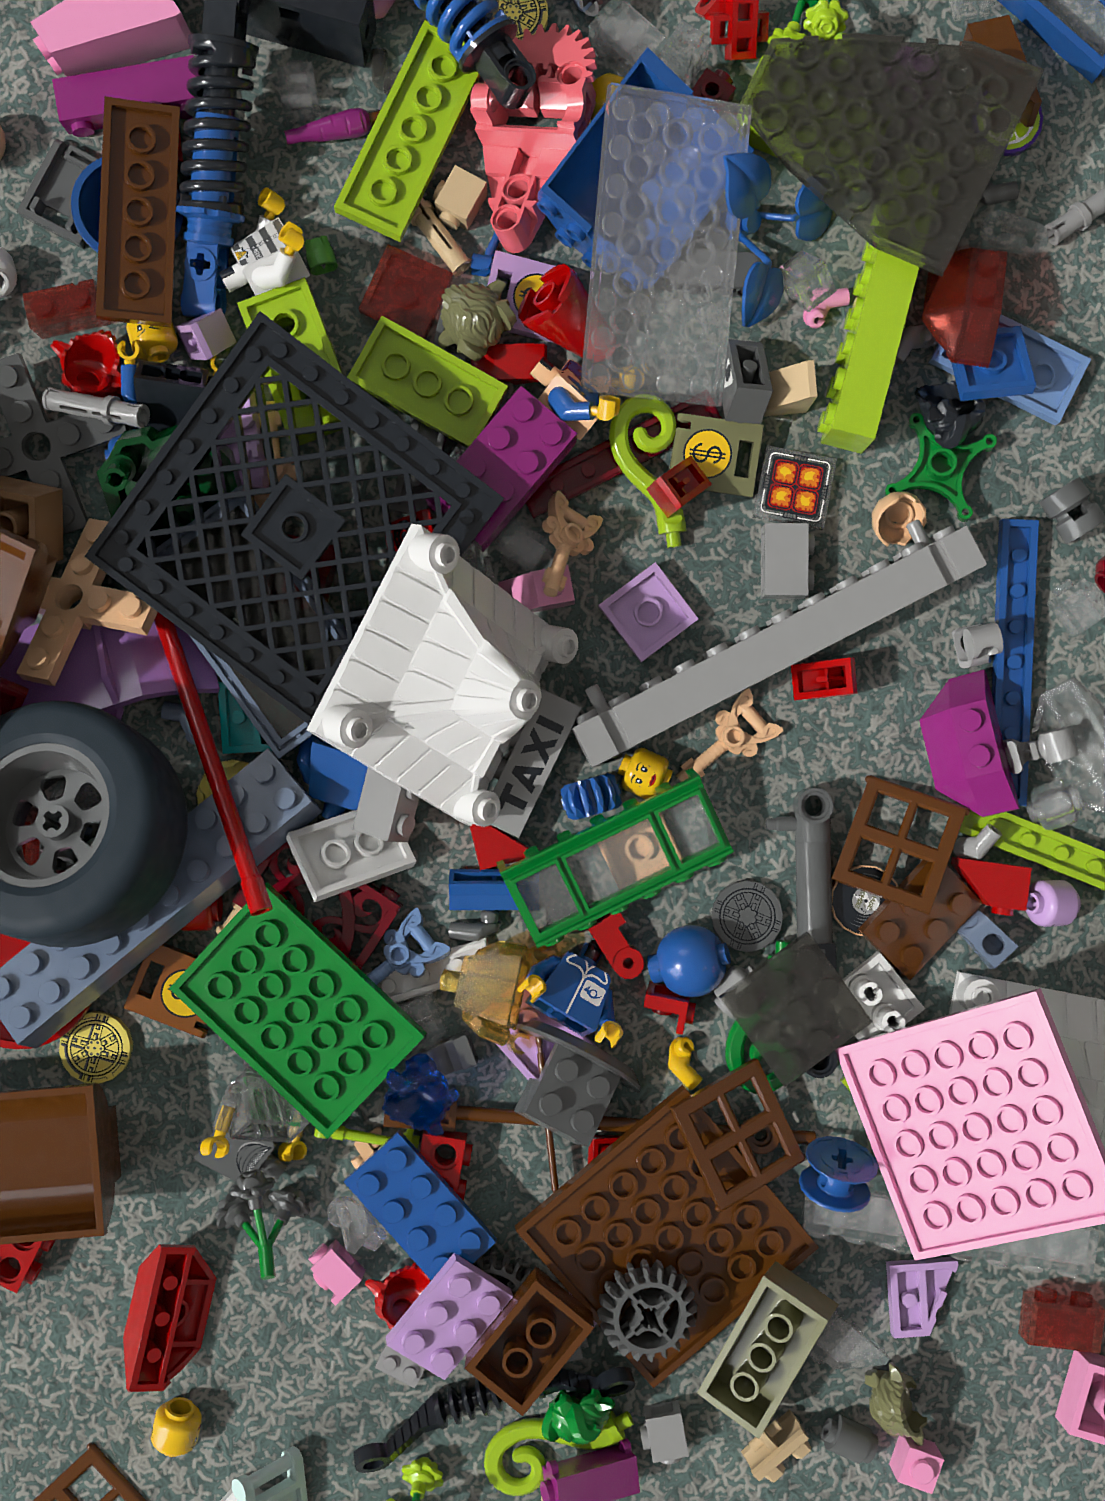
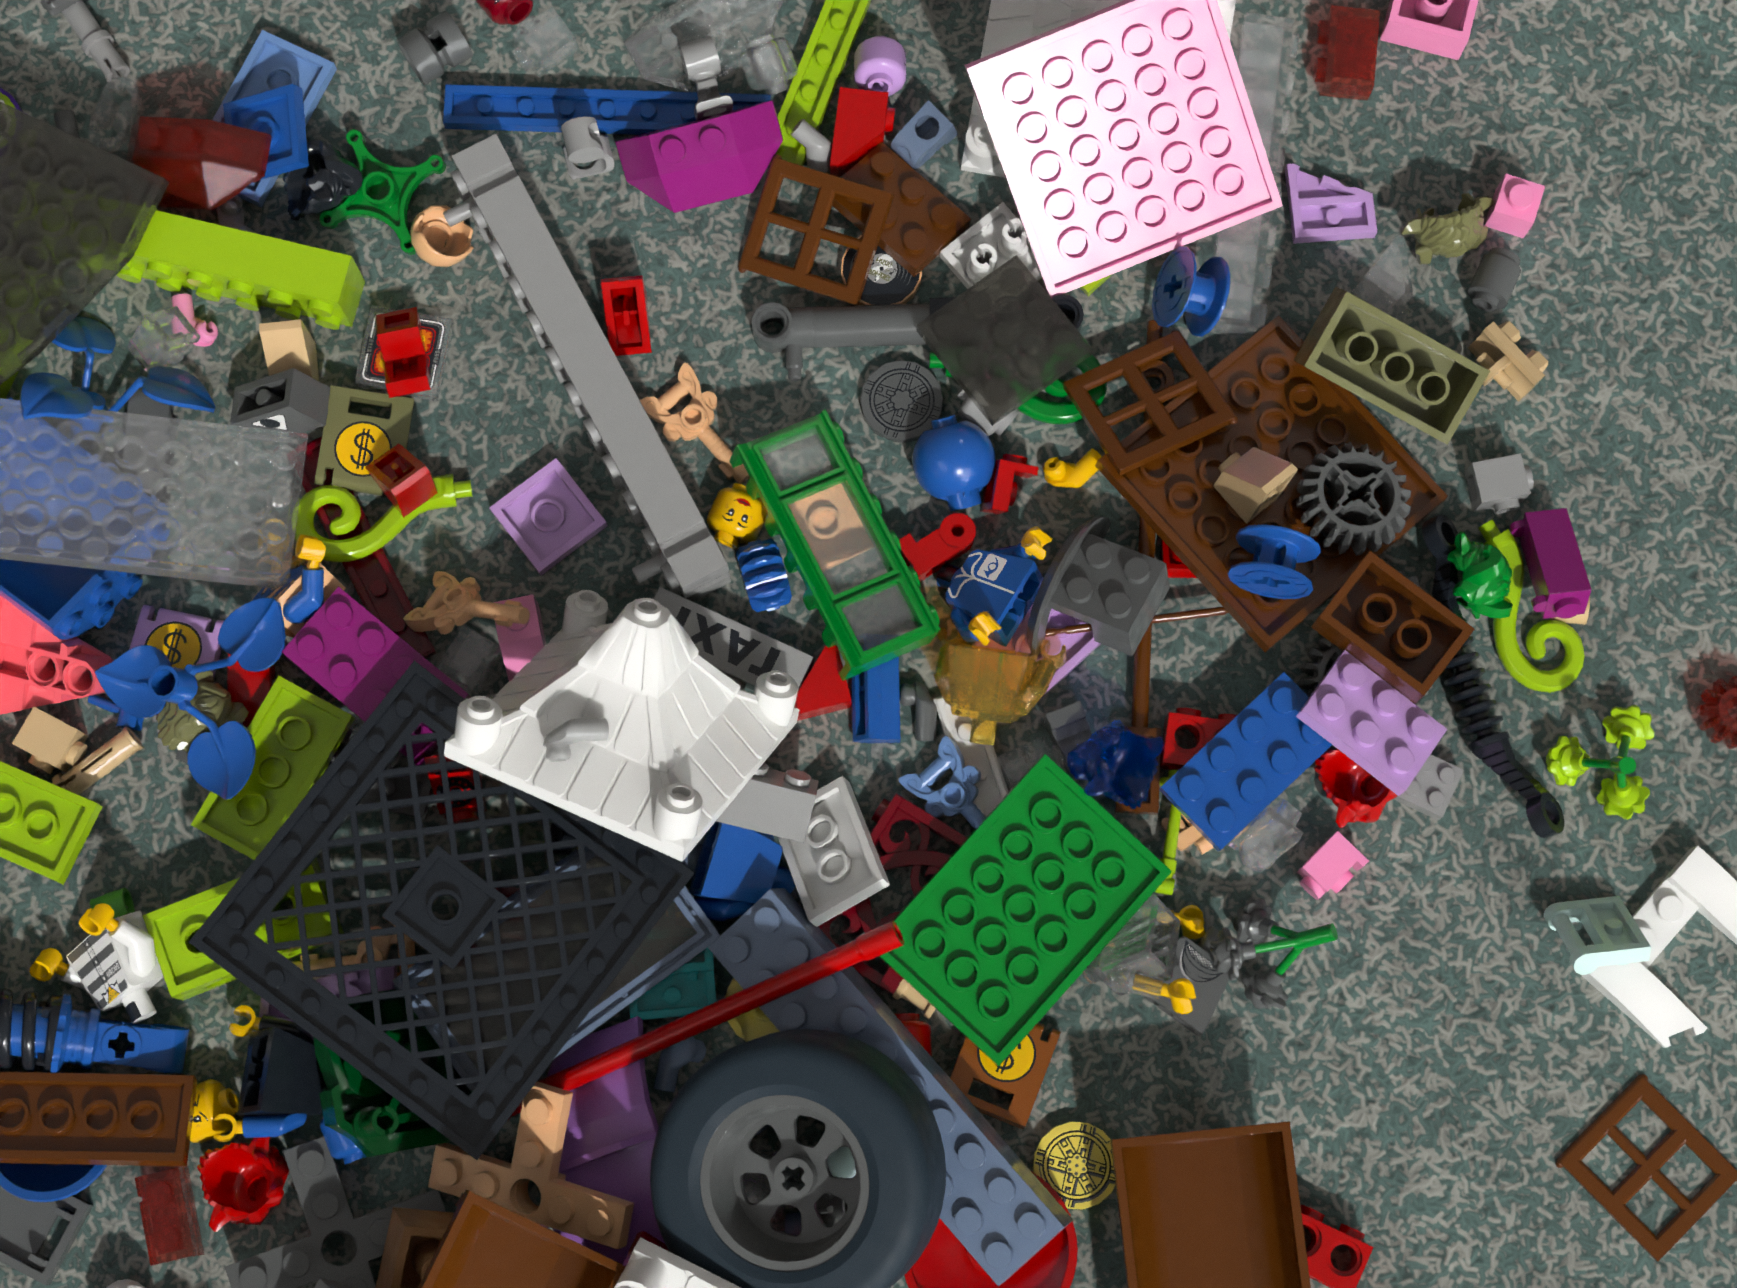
camera: 90 degrees left, 10 degrees down
light grey pin [42,387,150,428] -> none
red wedge [123,1244,217,1392] -> none
yellow head [151,1397,202,1457] -> none
lavender slope [175,308,236,360] -> none
clear red plate [359,244,454,340] -> none
red cone [518,264,616,363] -> none
light grey brick [761,523,815,599] -> none
none -> blue plant [95,598,286,800]
none -> red slope [376,307,431,398]
none -> light grey arm [543,718,609,762]
none -> tan slope [1214,447,1298,524]
none -> blue piece [1227,524,1321,599]

